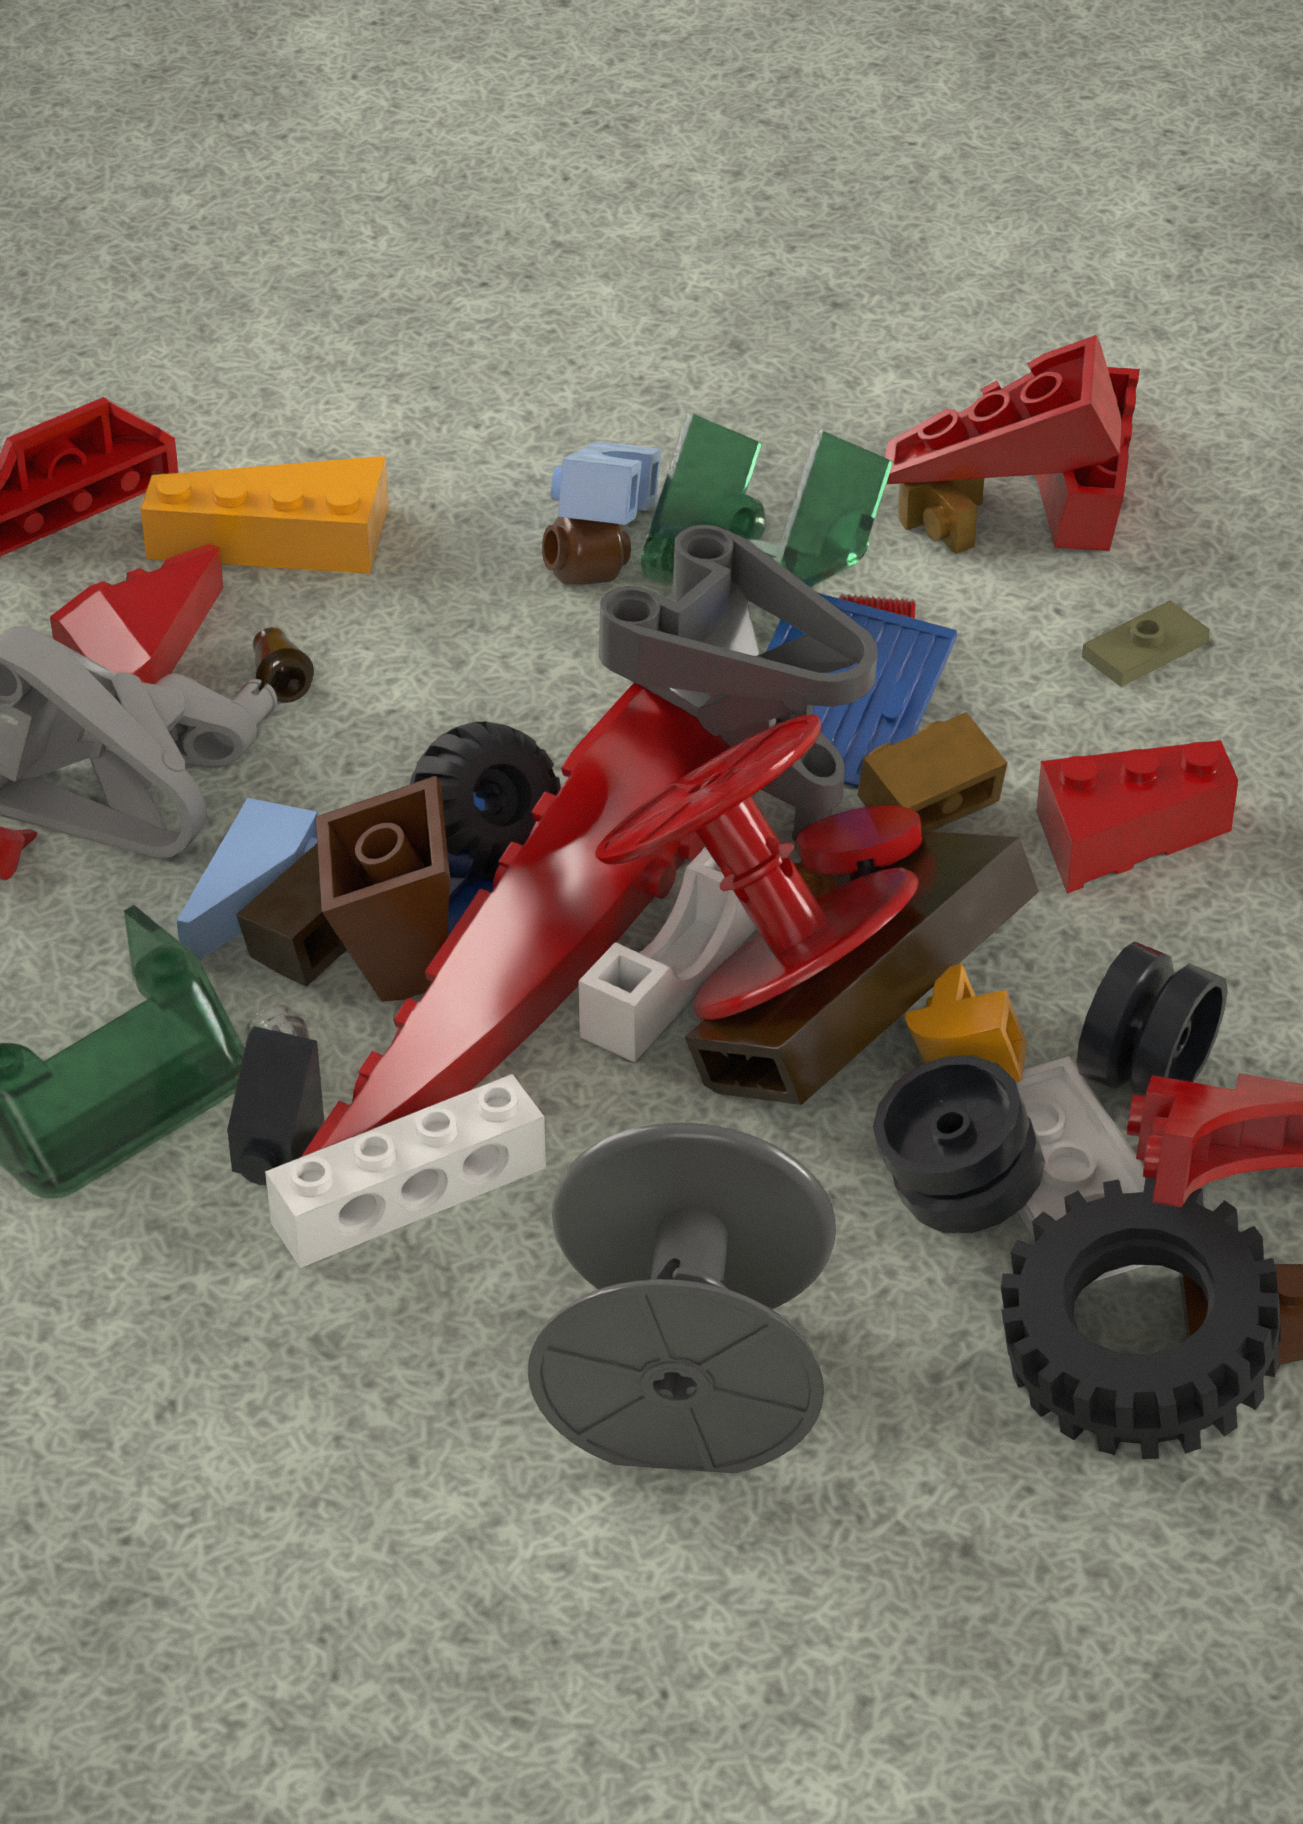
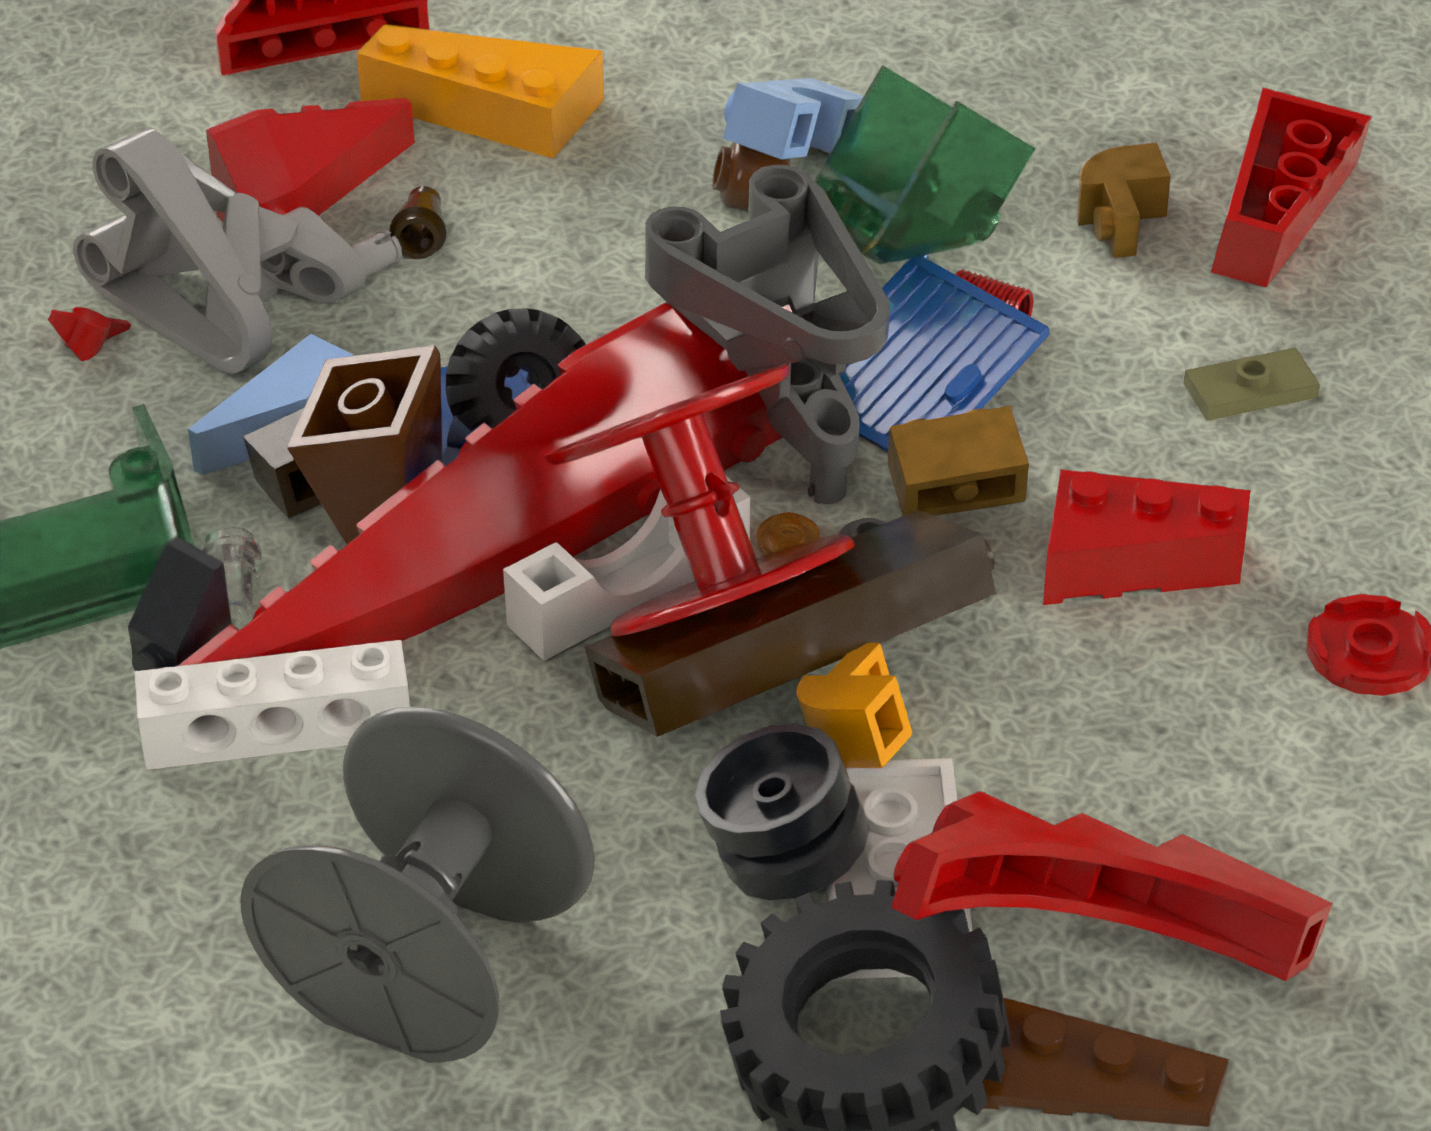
camera: 20 degrees right, 0 degrees up
red tile [795,805,923,875] -> none
red wedge [883,335,1122,484] -> none
black wheel [1076,941,1228,1096] -> none

